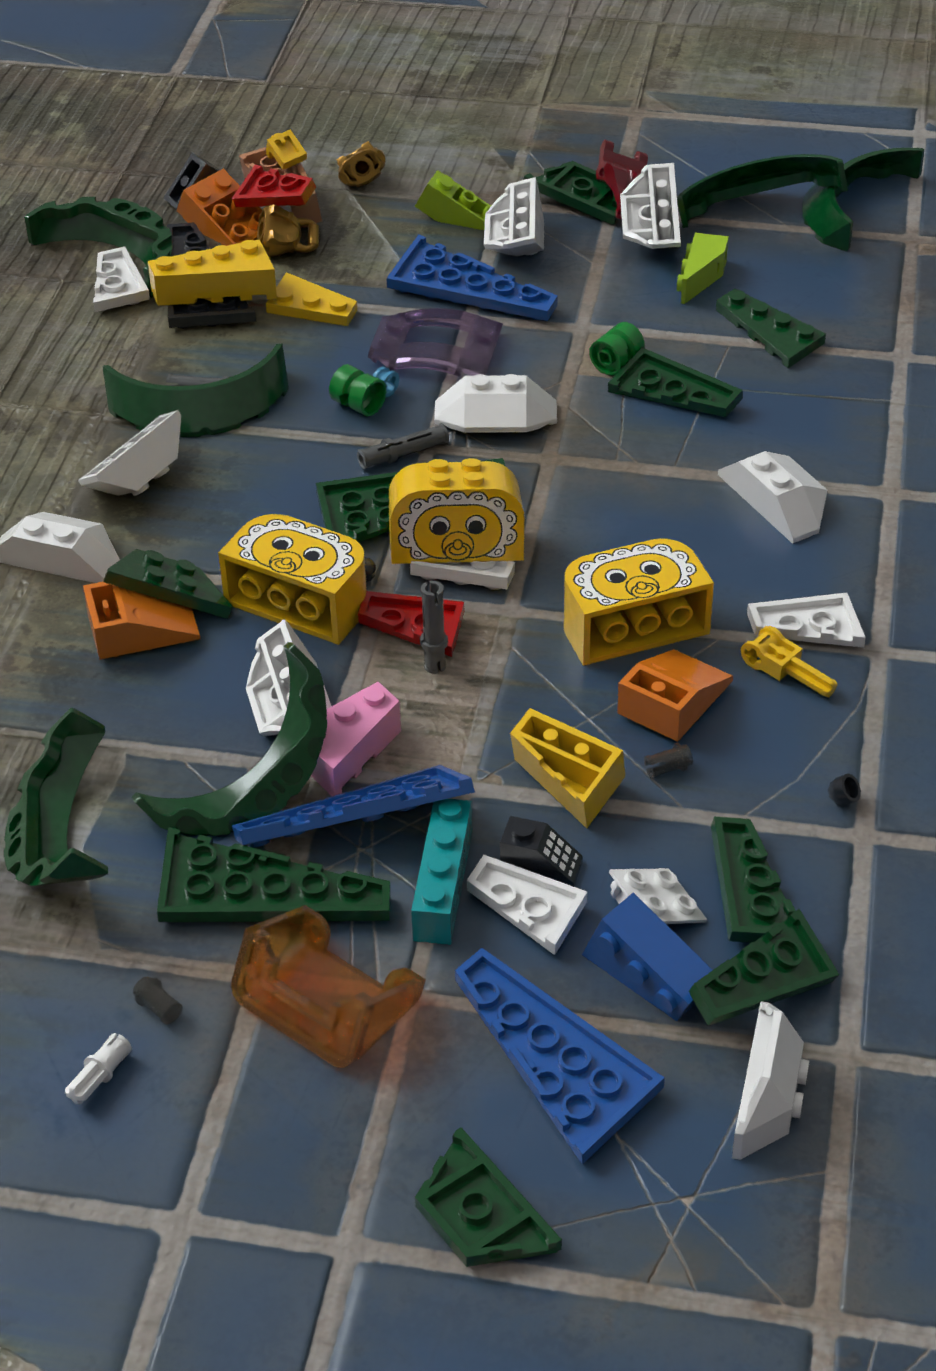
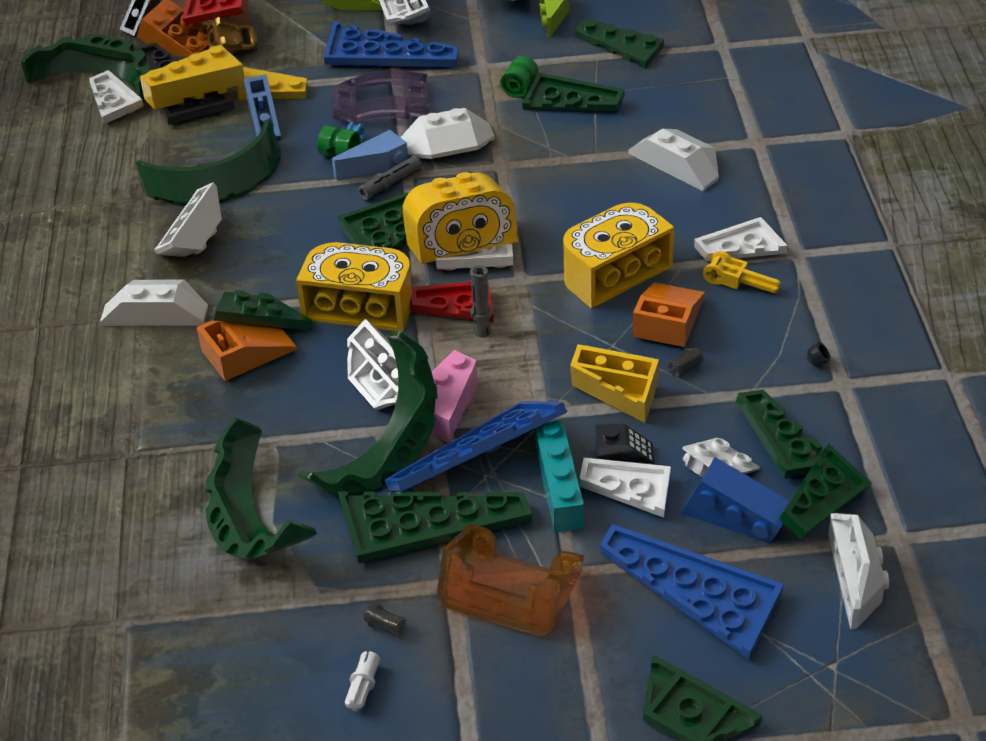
camera: 15 degrees left, 0 degrees up
none -> medium blue slope [244,74,281,138]
none -> medium blue slope [332,130,408,180]

